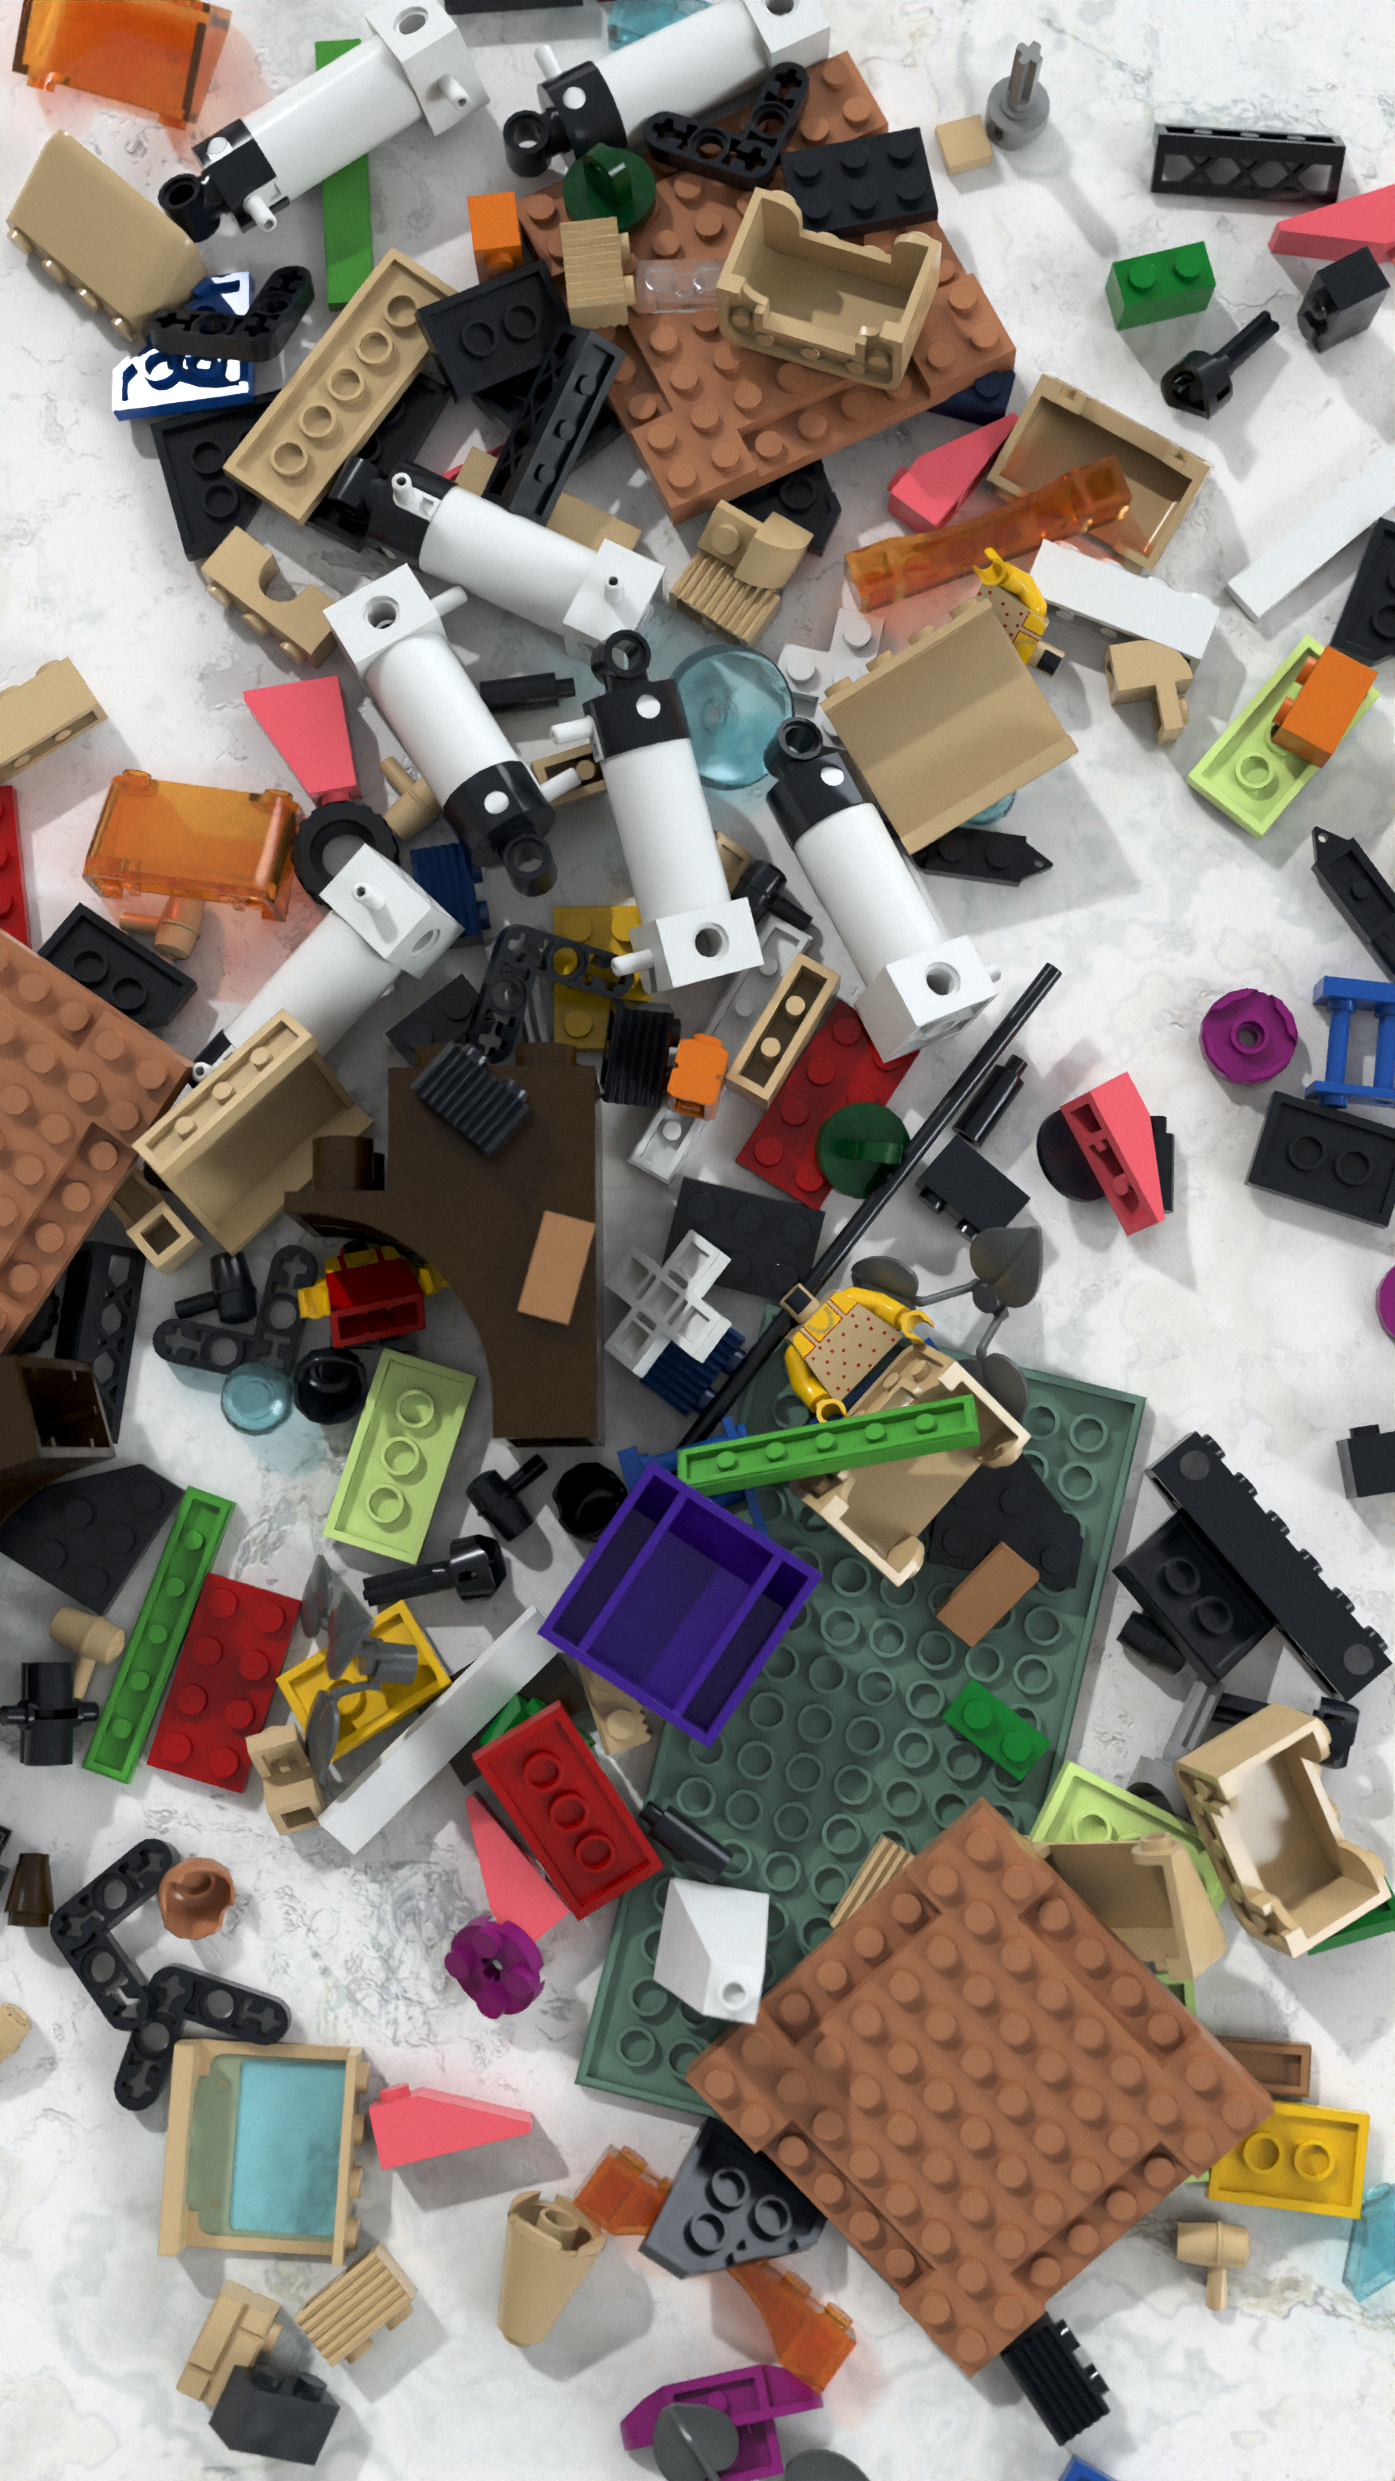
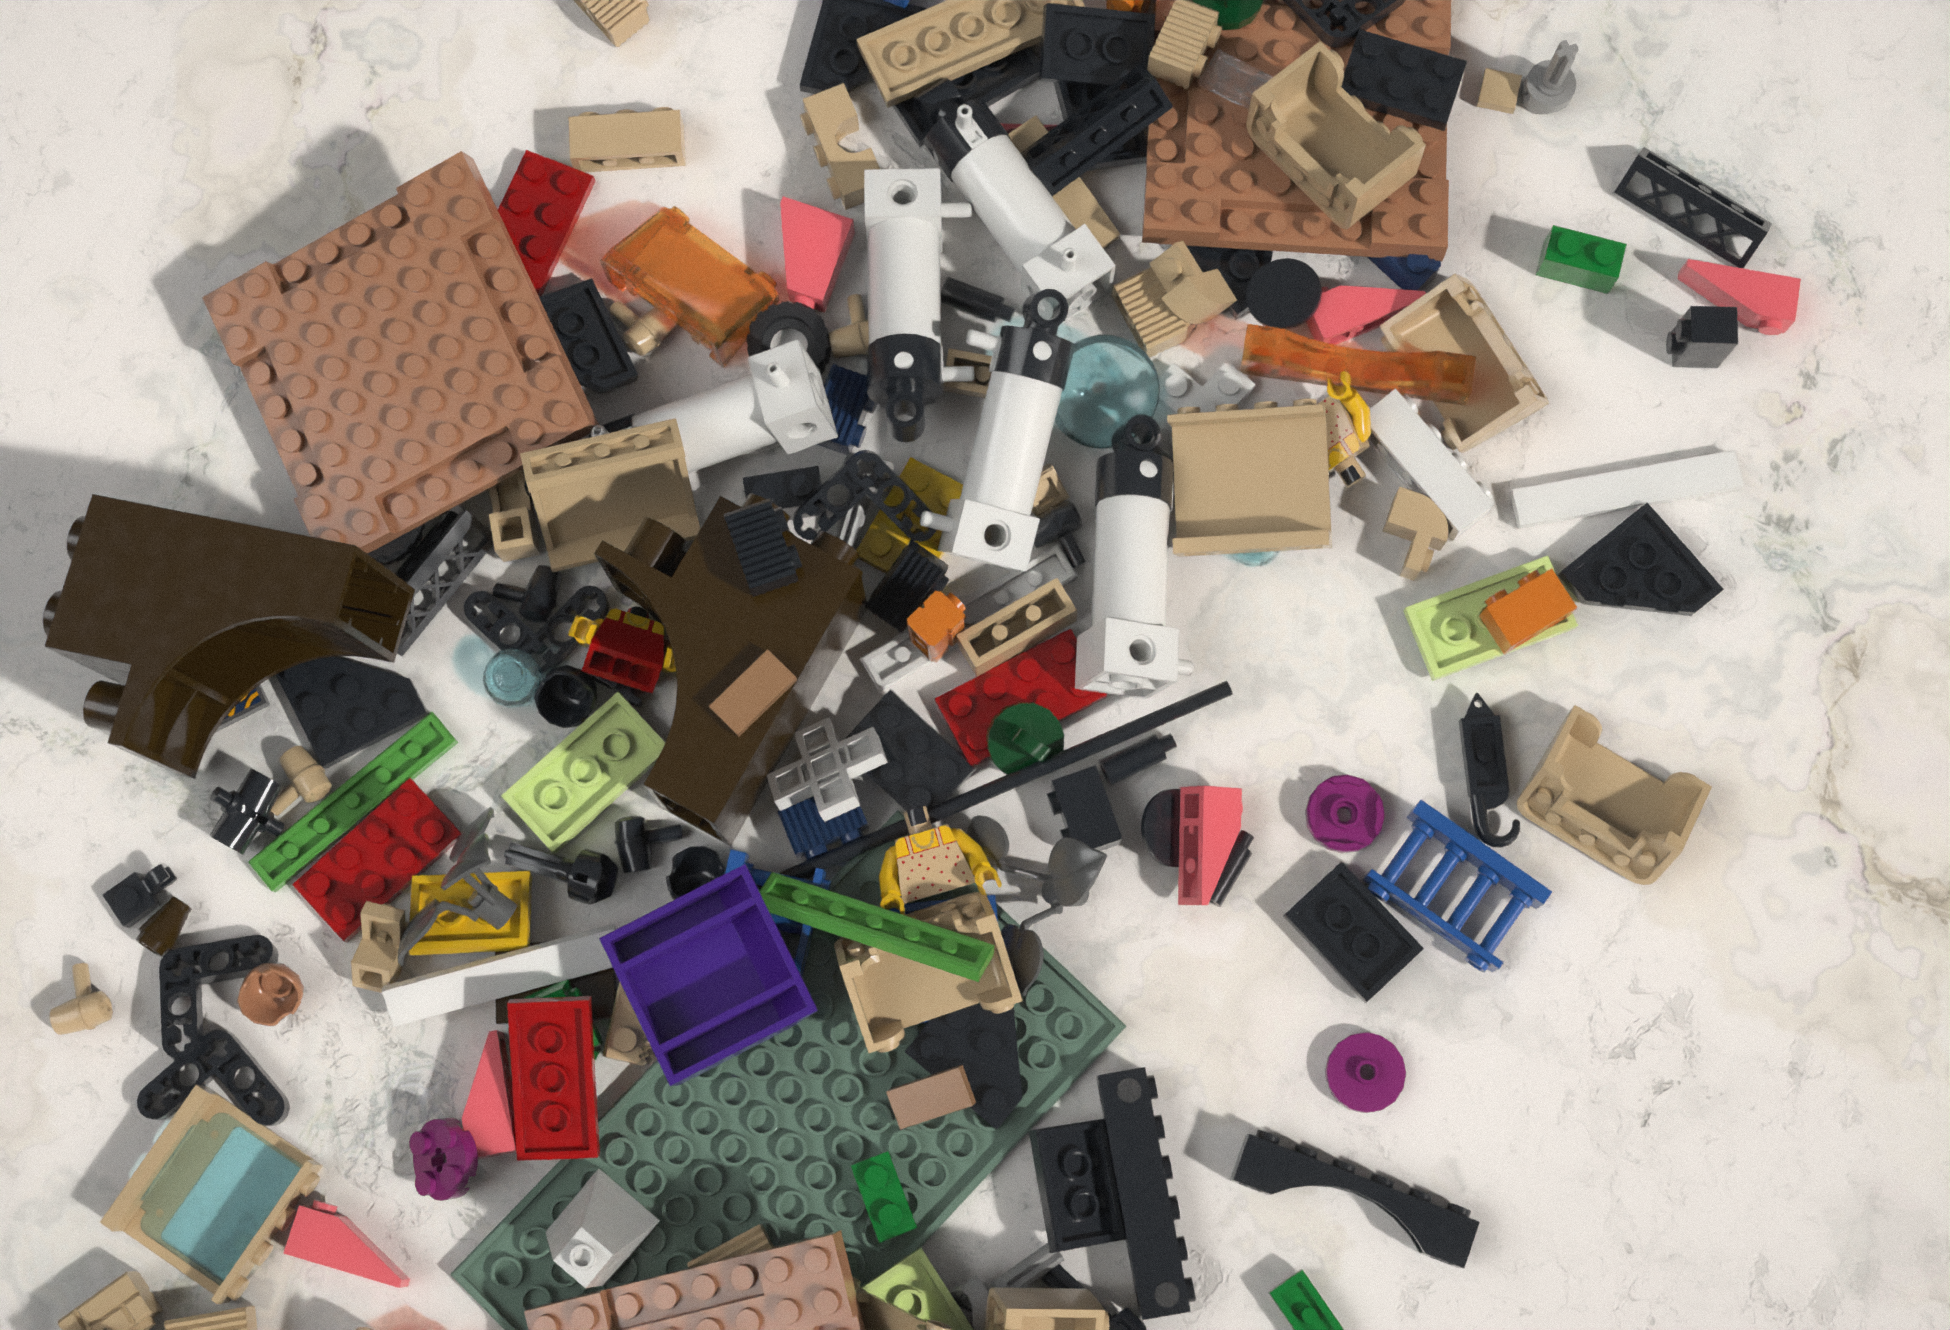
camera: 30 degrees right, 5 degrees down
black cylinder [638,1800,734,1884] -> none
black plate [883,820,1053,887] -> none
black piece [1116,1610,1187,1676] -> none
black piece [1161,311,1279,420] -> none
none -> black piece [1246,258,1322,330]

